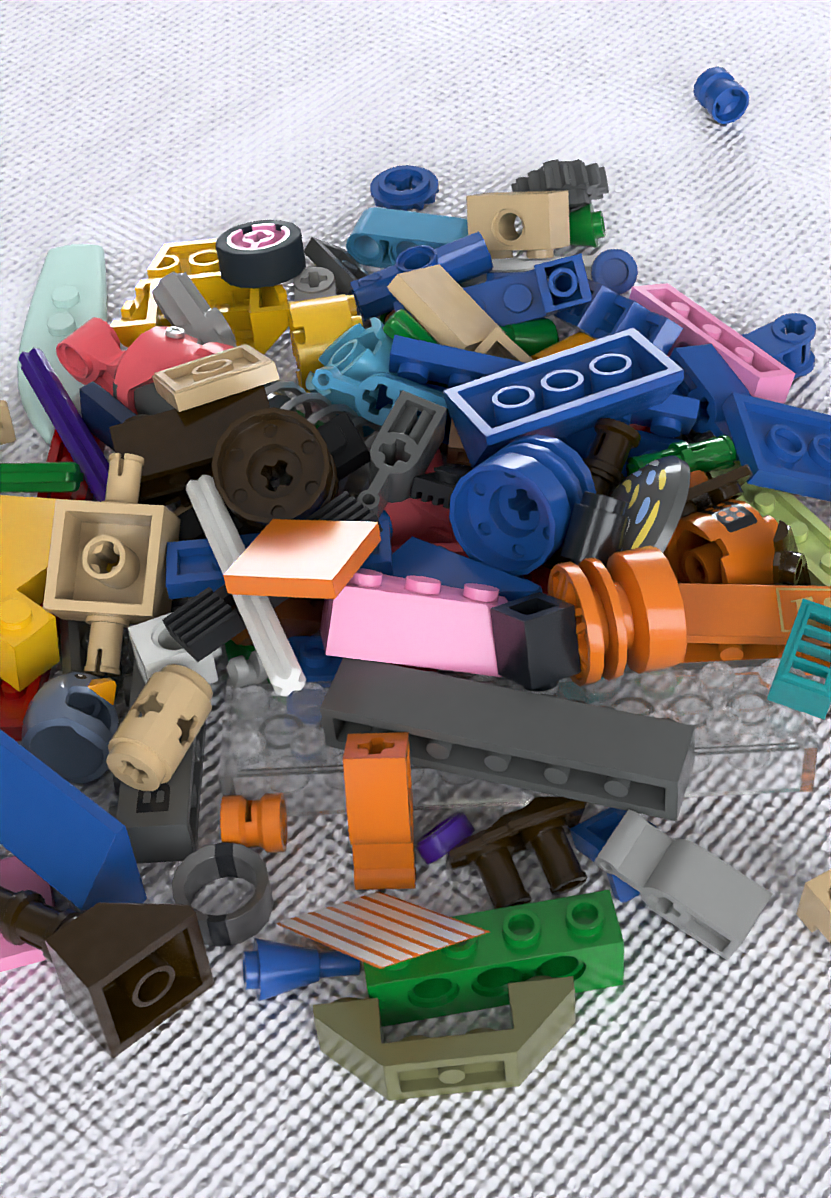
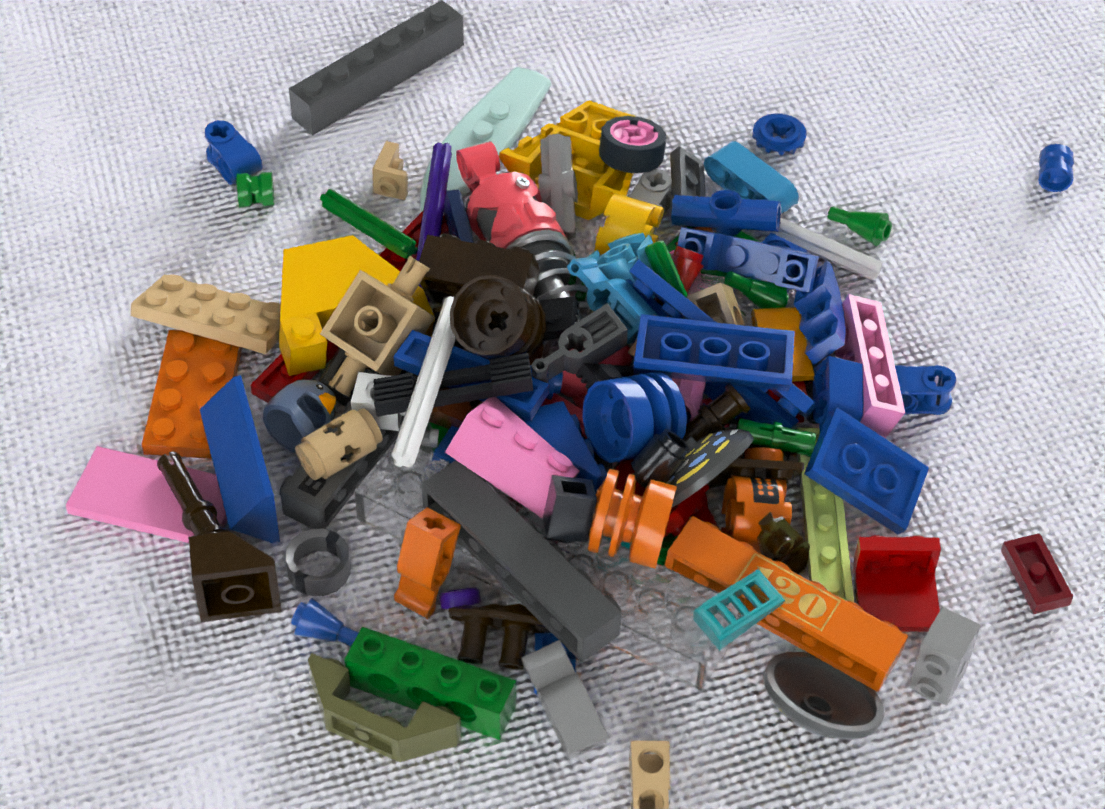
camera: 25 degrees right, 5 degrees up
tan tile [152,344,280,412] -> none
orange wheel [220,792,287,853] -> none
tile [223,519,381,599] -> none
white sticker [276,891,490,969] -> none
tan tile [387,264,505,351] -> none
tan brick [466,190,570,259] -> none
dark grey gear [511,159,609,213] -> none
blue tile [591,249,638,295] -> none

